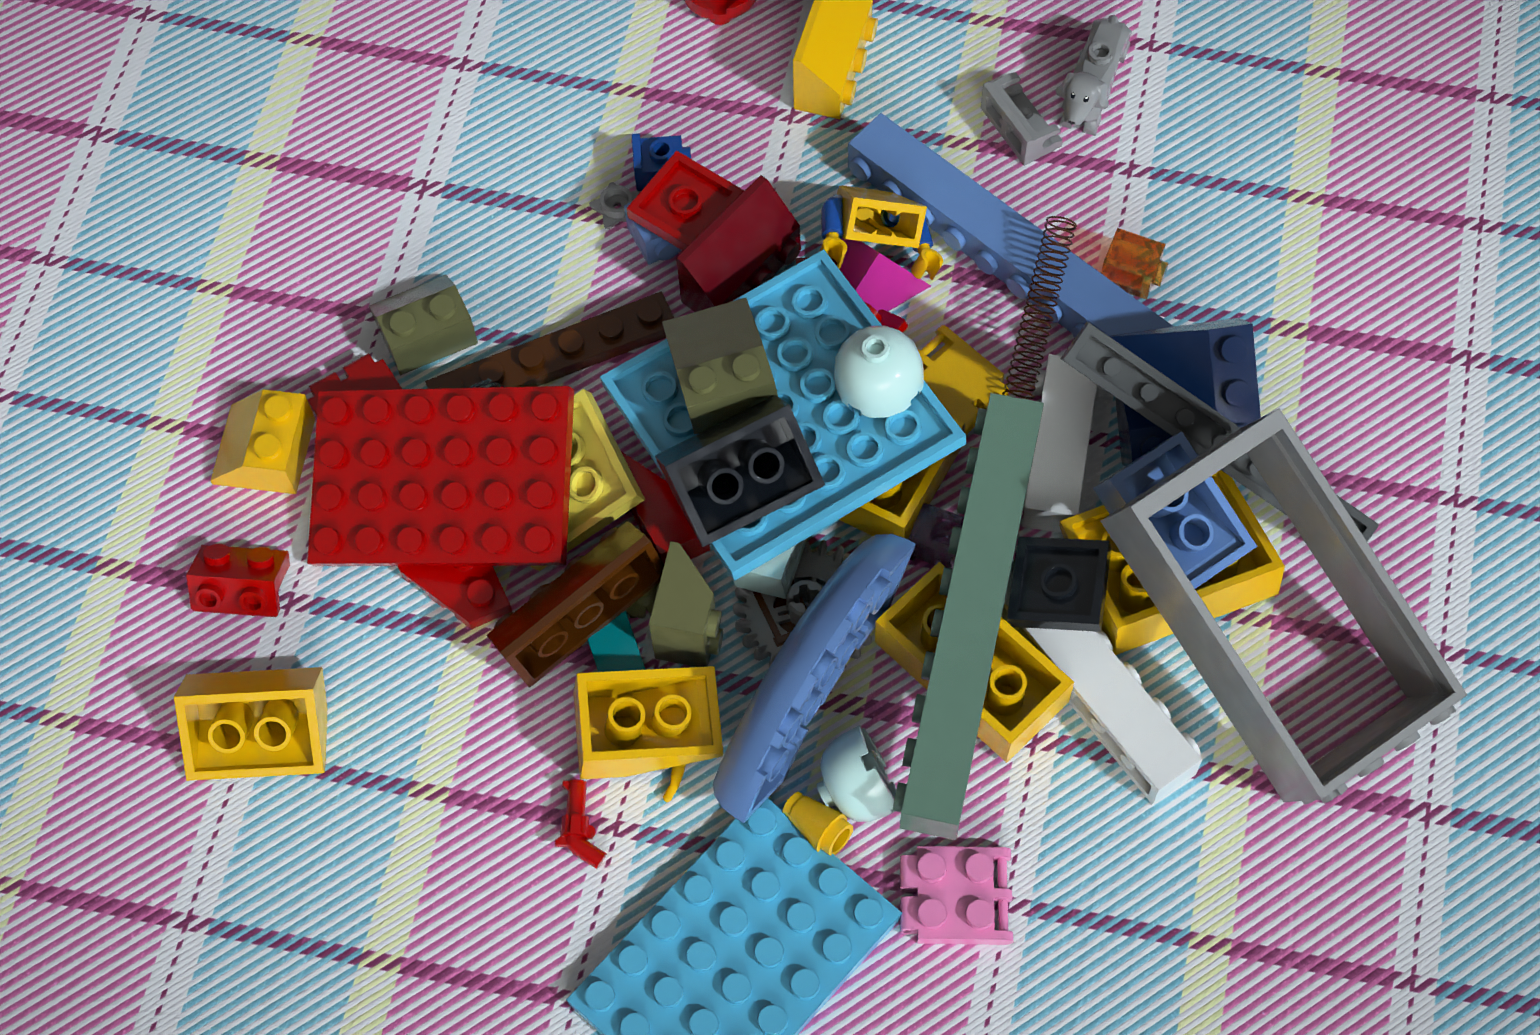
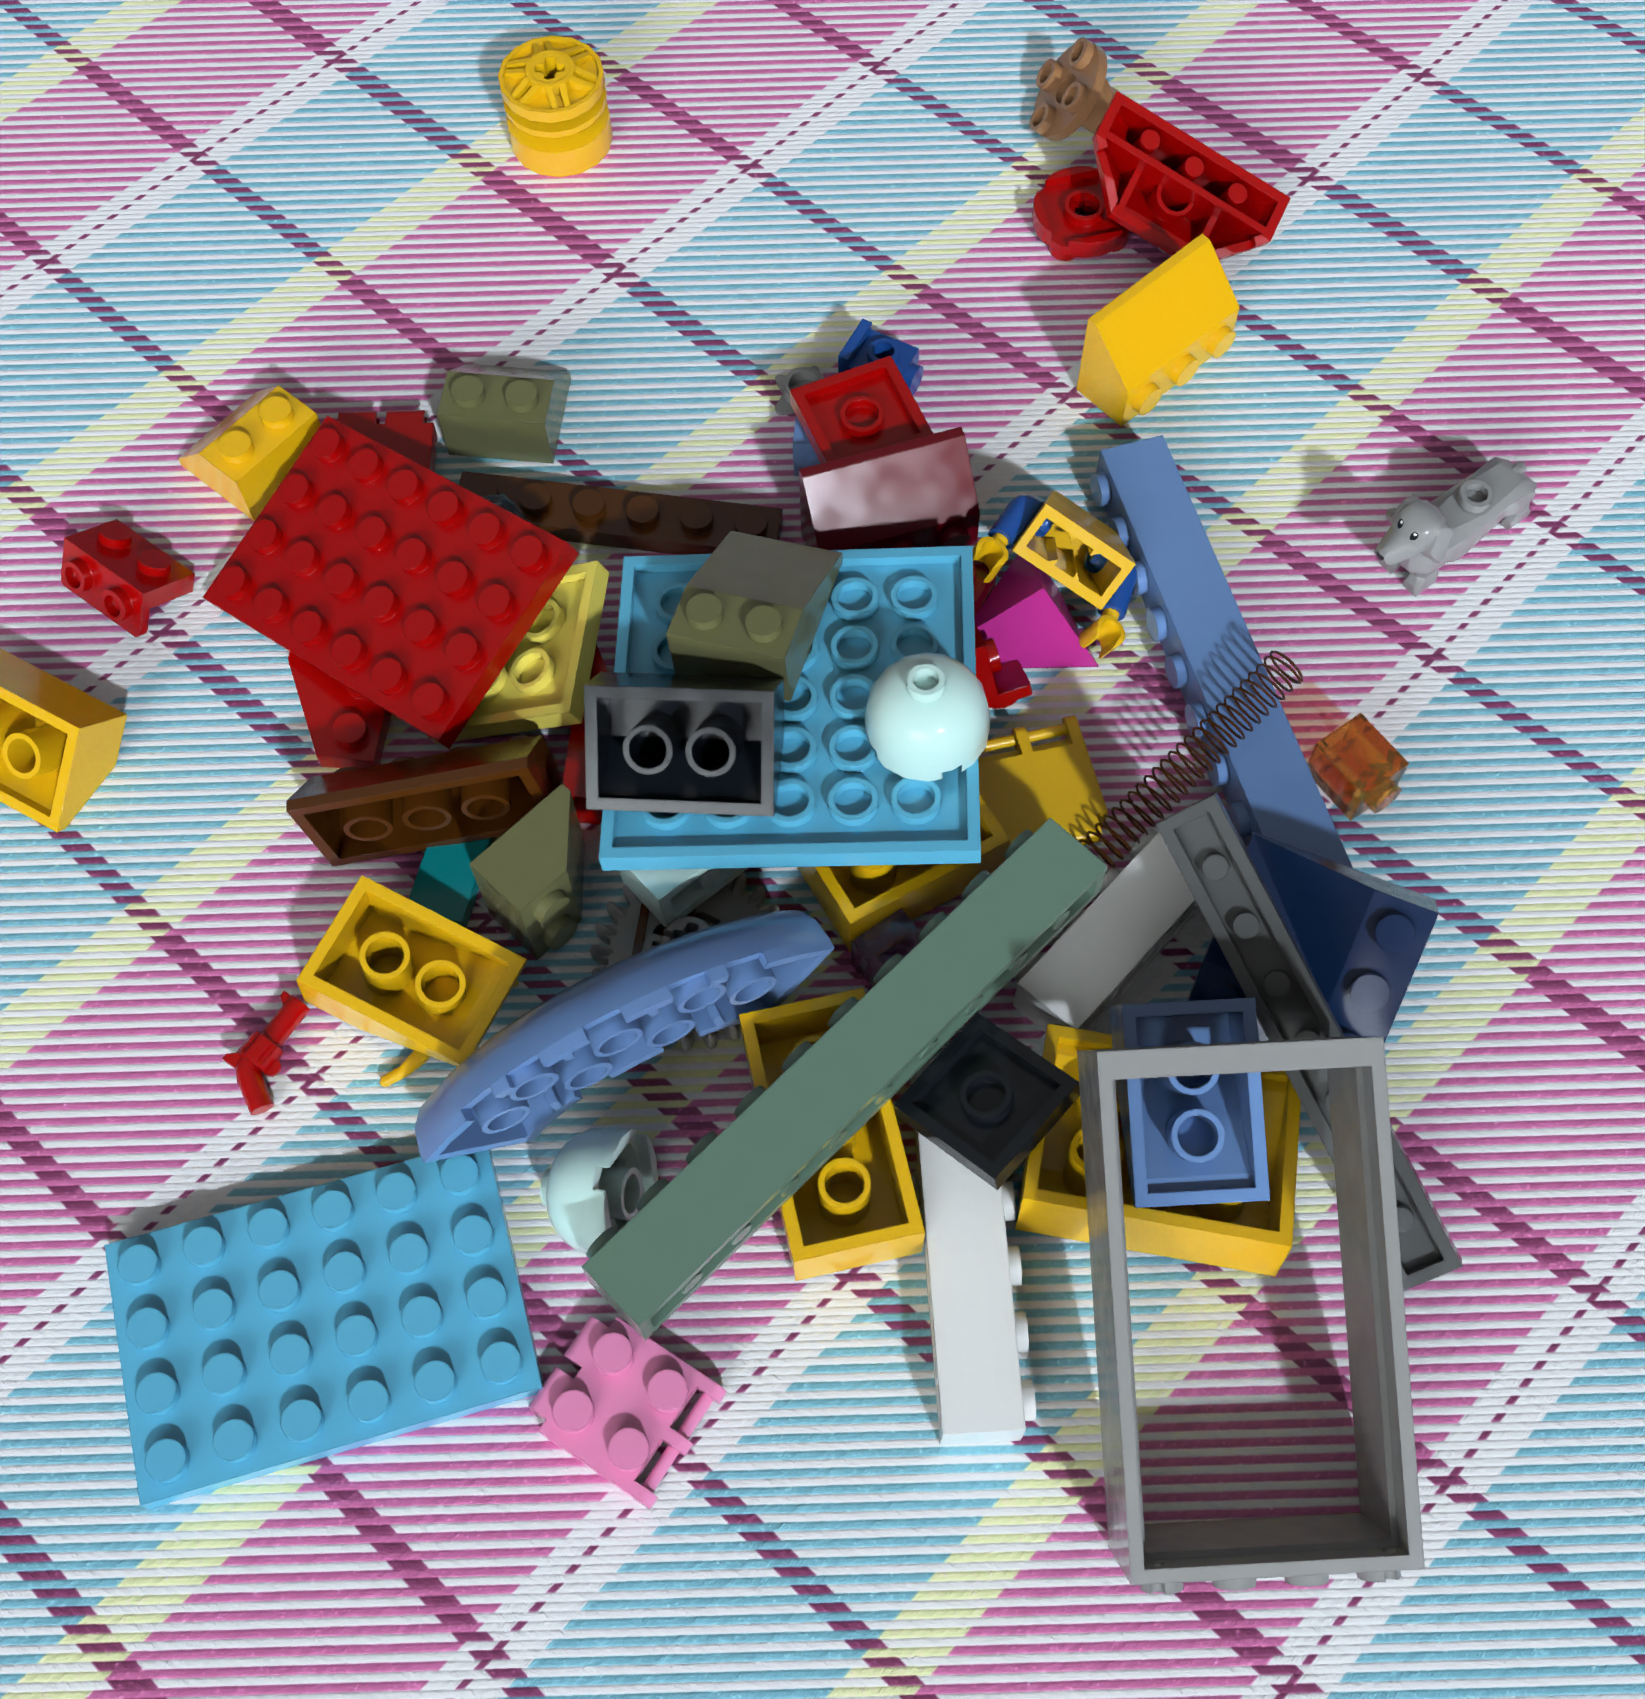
camera: 30 degrees right, 0 degrees up
yellow cone [782,792,853,856] -> none
light grey hinge [981,72,1063,166] -> none
none -> yellow wheel [498,35,613,177]

